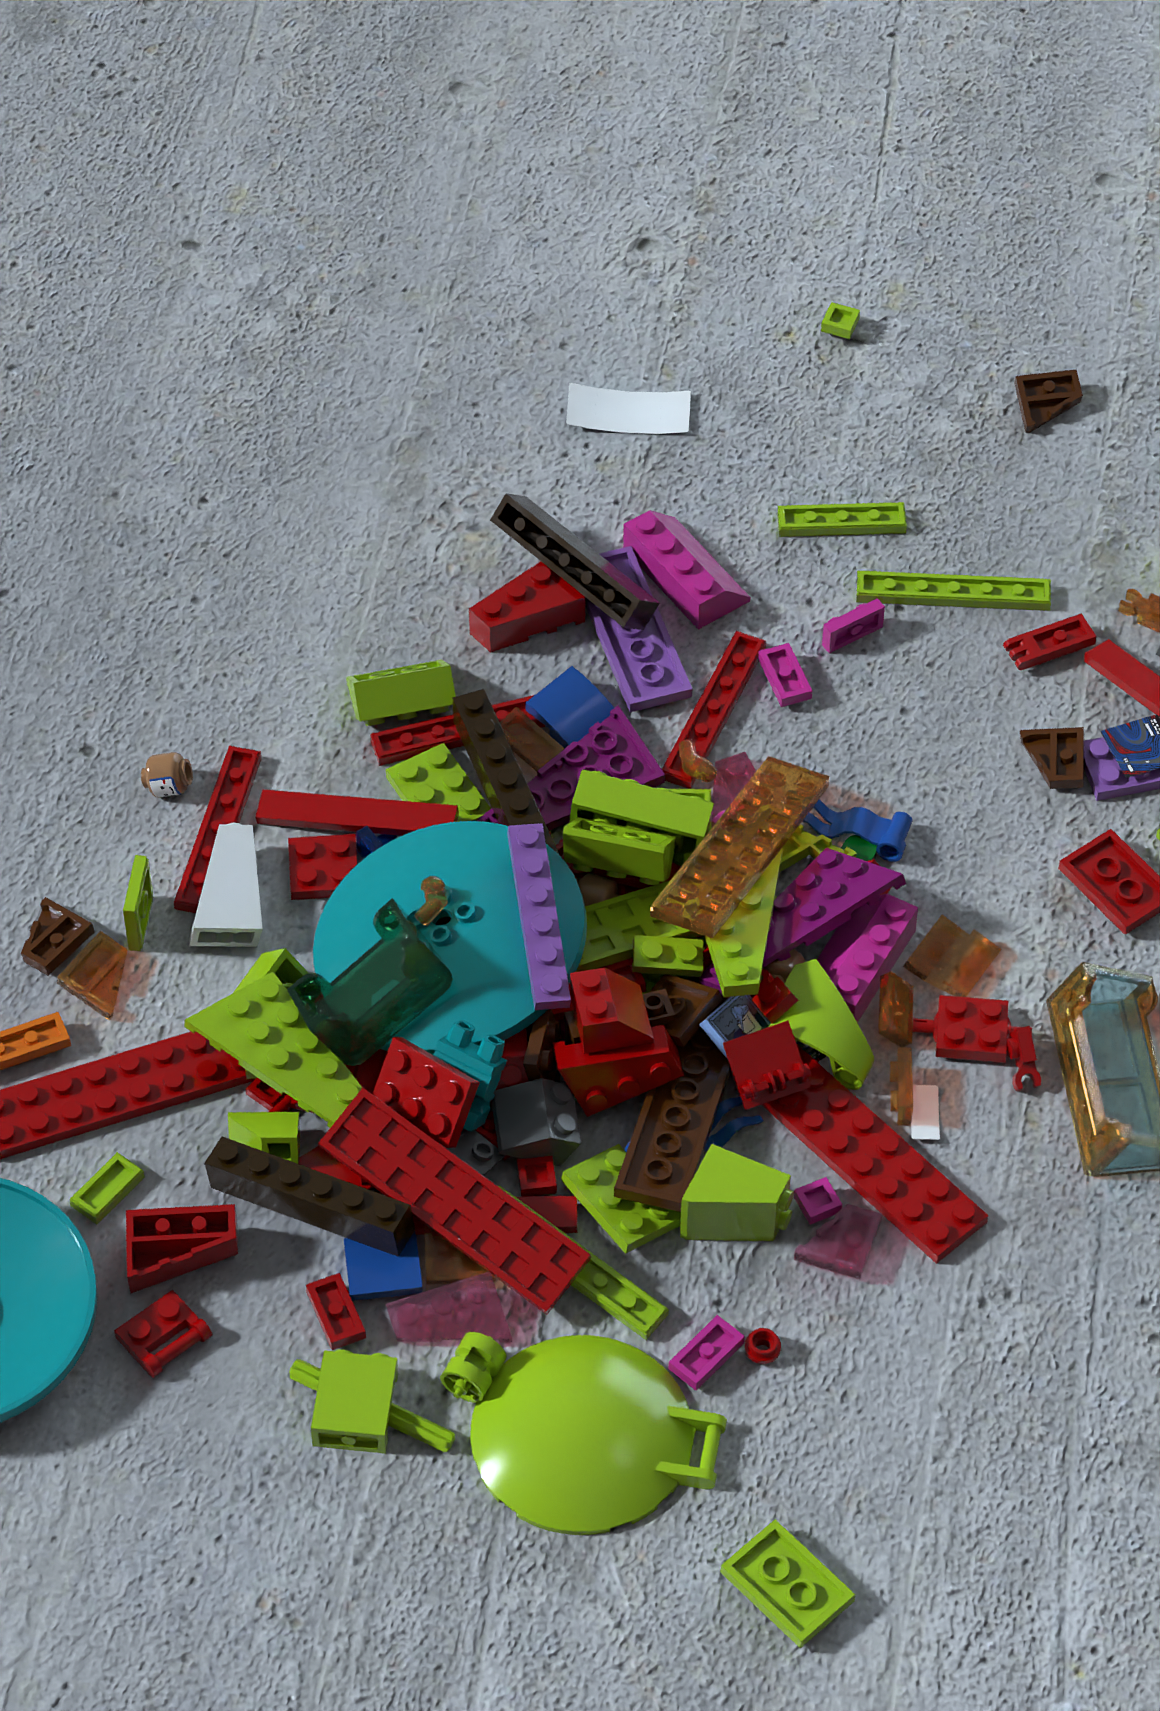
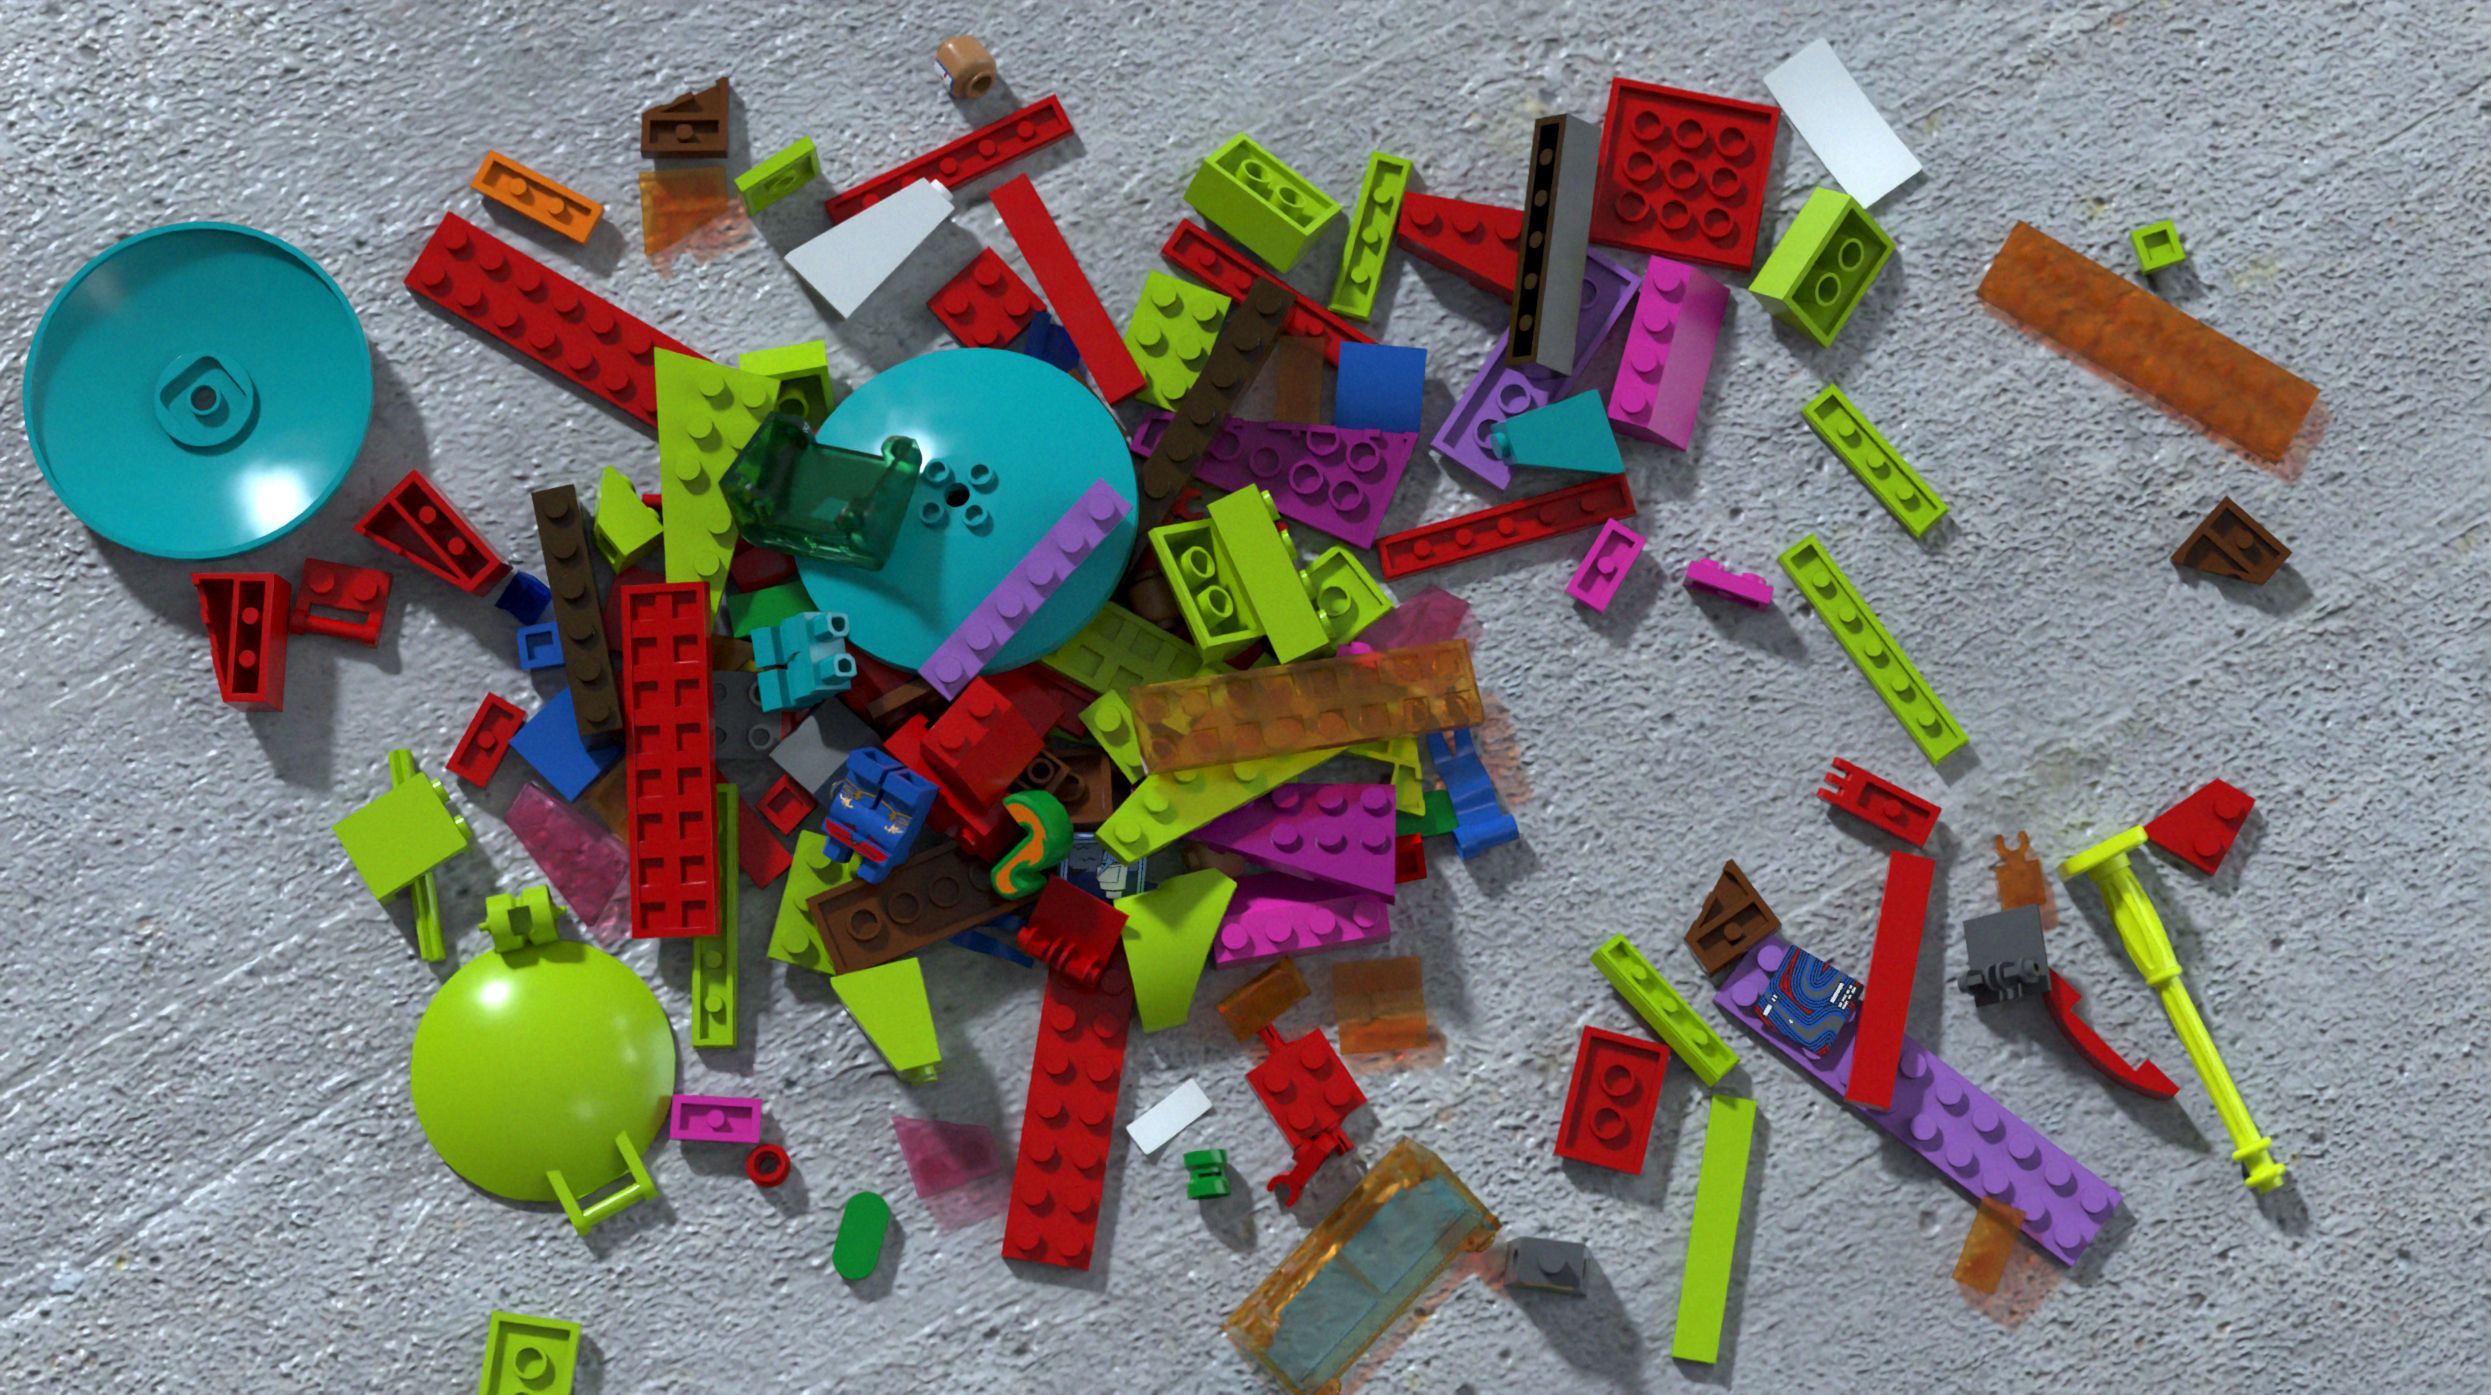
camera: 50 degrees right, 25 degrees up
lime tile [69,1152,145,1225] -> none
red plate [373,1037,480,1148] -> none
clear orange arm [414,876,448,926] -> none
clear orange arm [679,740,717,783] -> none
red plate [752,969,799,1024] -> none
dark pink plate [794,1177,843,1225] -> none
clear orange plate [889,1047,913,1126] -> none
none -> red wedge [191,573,291,712]
none -> clear blue slope [494,570,552,626]
none -> blue plate [516,621,565,673]
none -> blue hips [821,746,941,884]
none -> green tile [832,1192,890,1281]
none -> green animal [991,789,1074,900]
none -> green wheel [1183,1149,1231,1200]
none -> lime tile [1327,150,1414,325]
none -> teal slope [1490,389,1625,476]
none -> red tile [1588,76,1781,274]
none -> lime tile [1589,932,1741,1088]
none -> lime slope [1748,186,1896,349]
none -> clear orange plate [1975,219,2320,466]

